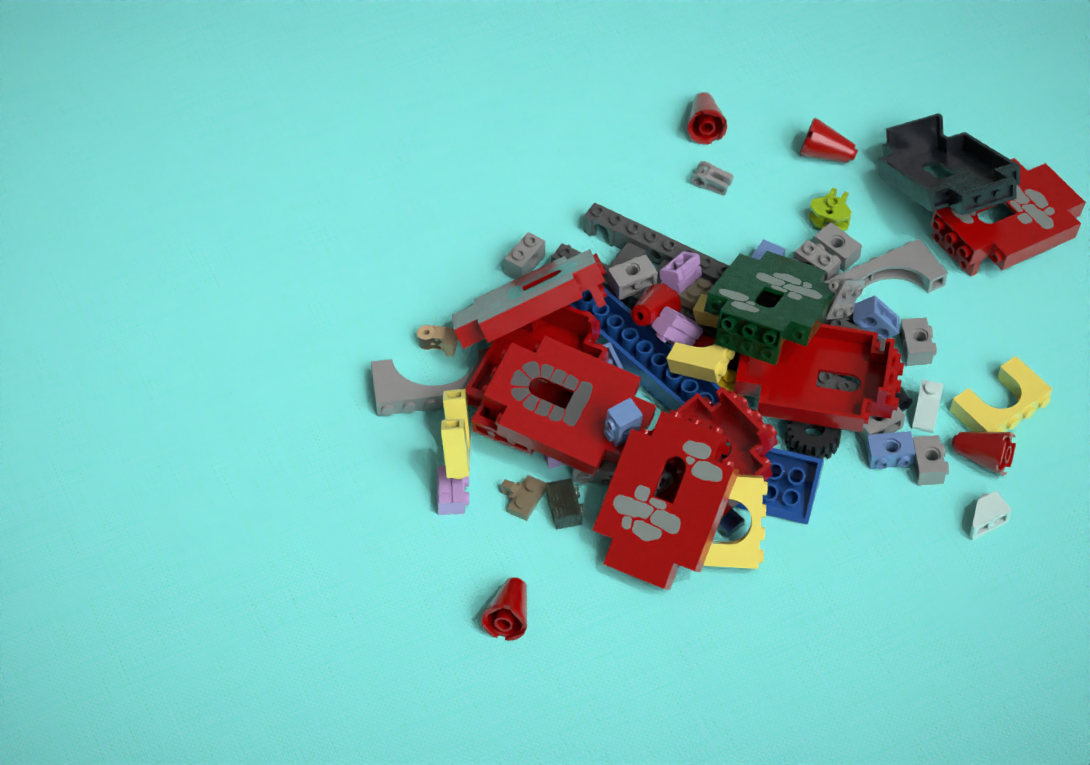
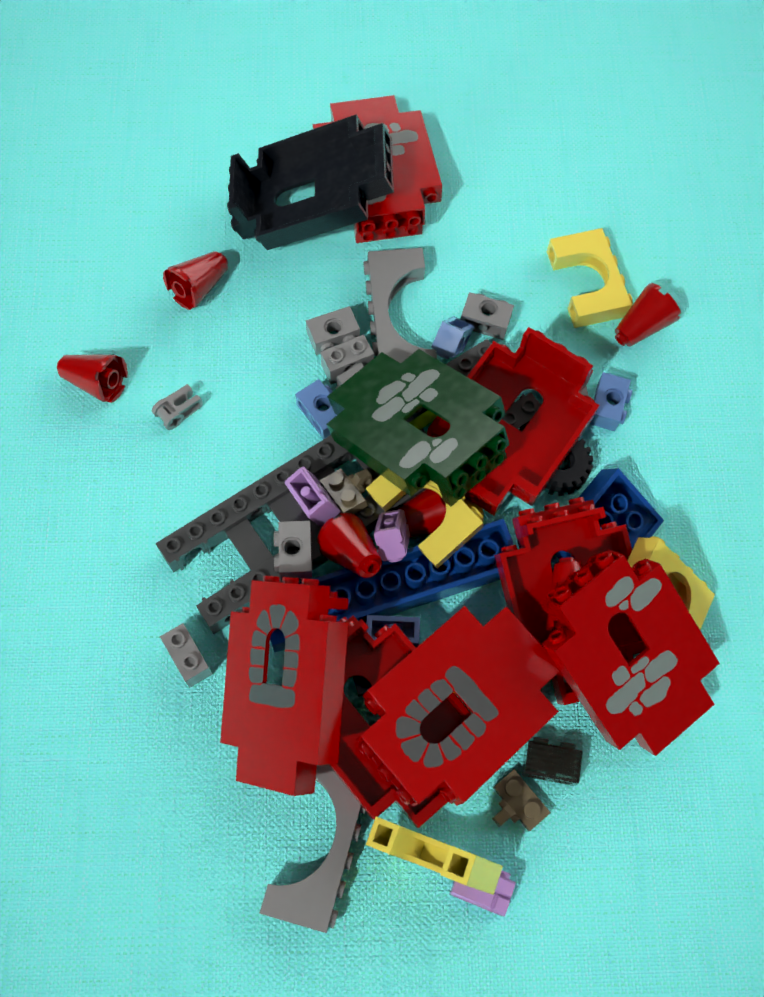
camera: 70 degrees left, 15 degrees up
tan leg [417,325,458,357] -> none
red cone [482,577,527,641] -> none
medium blue brick [604,398,643,447] -> none
lime hinge [808,187,852,231] -> none
light grey hinge [826,278,866,319] -> none
light aqua slope [912,379,943,433] -> none
light grey brick [912,435,949,486] -> none
light aqua slope [969,490,1012,540] -> none

